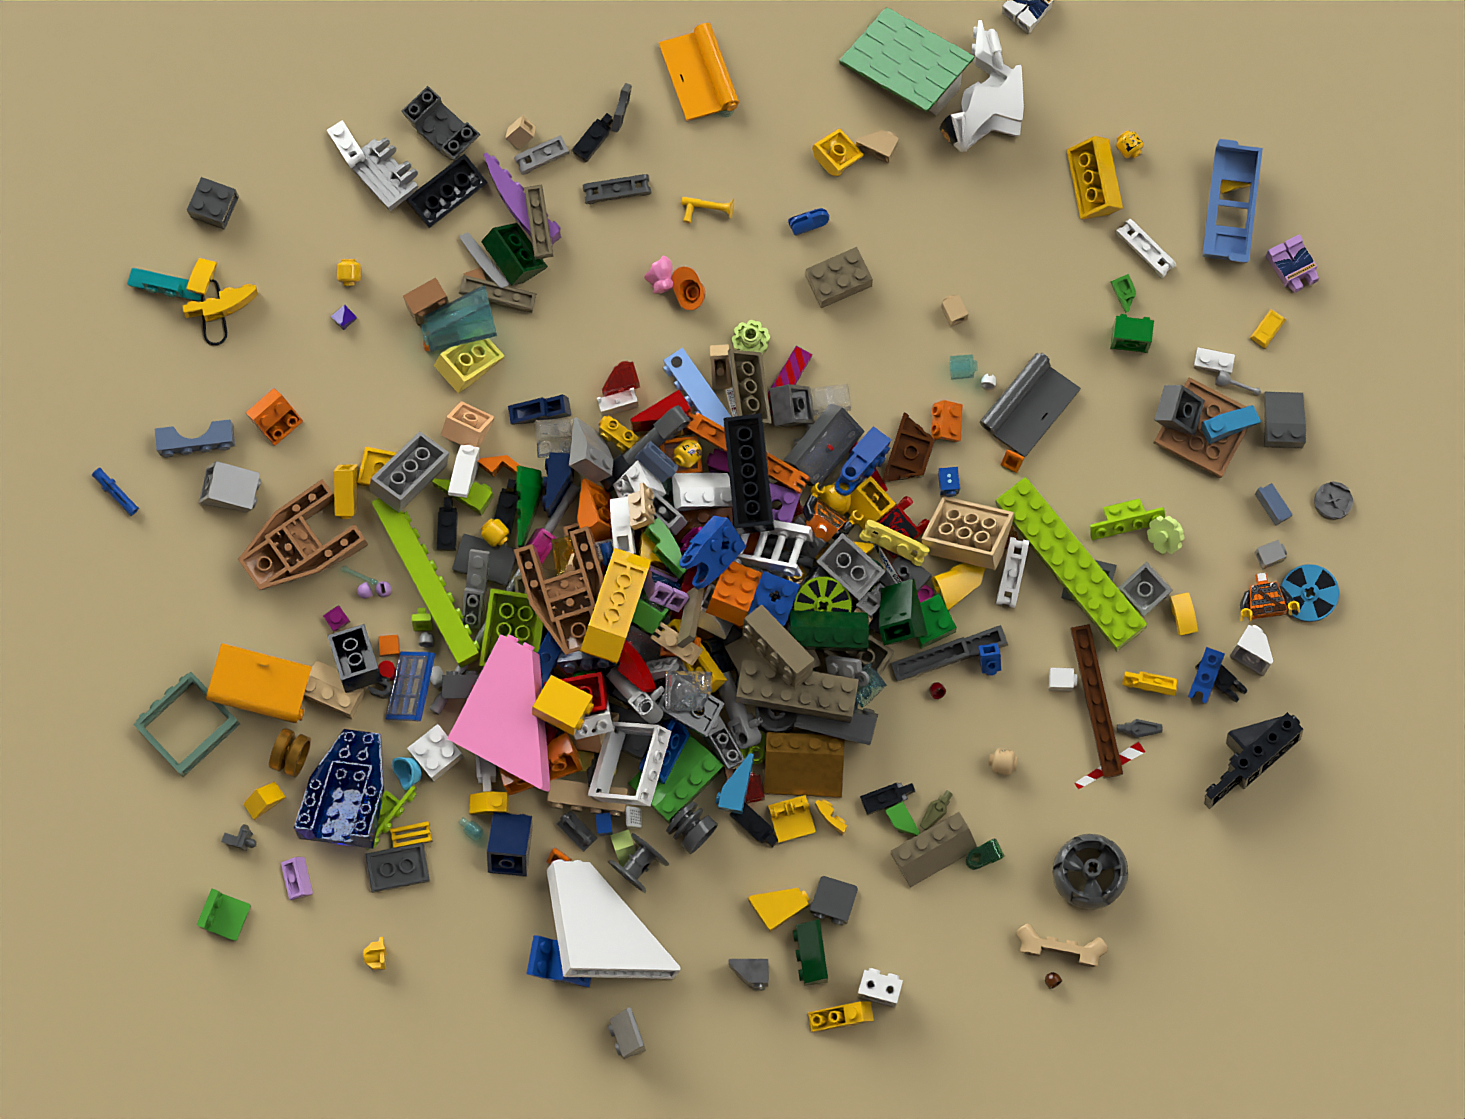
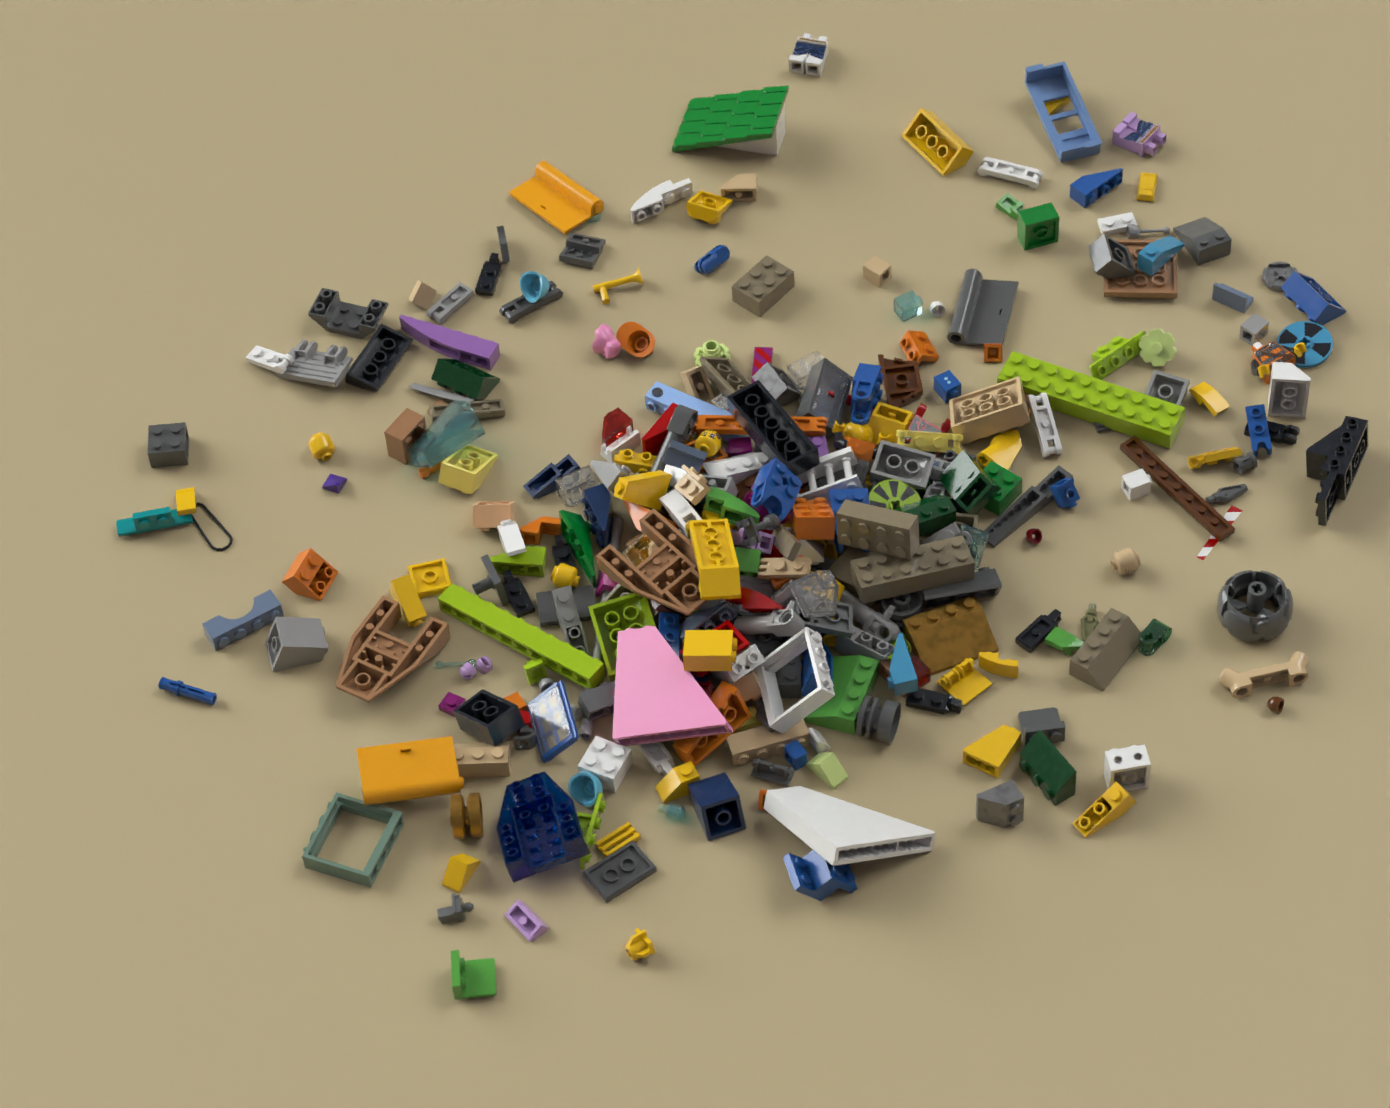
camera: 25 degrees left, 25 degrees down
yellow slope [182,284,258,322] -> none
light grey brick [369,431,449,512] -> none
dark tan tile [524,184,554,260] -> none
dark grey piece [608,833,669,893] -> none
light grey slope [608,1007,646,1059] -> none
white piece [939,20,1024,152] -> none
yellow head [1116,130,1144,159] -> none
none -> dark grey tile [472,554,510,606]
none -> medium azure helmet [520,271,549,303]
none -> dark grey slope [559,232,605,268]
none -> yellow slope [613,470,672,511]
none -> white slope [630,178,693,224]
none -> dark grey bar [736,513,780,548]
none -> blue slope [1070,168,1123,208]
none -> dark grey bush [1232,452,1258,475]
none -> blue slope [1281,271,1346,325]

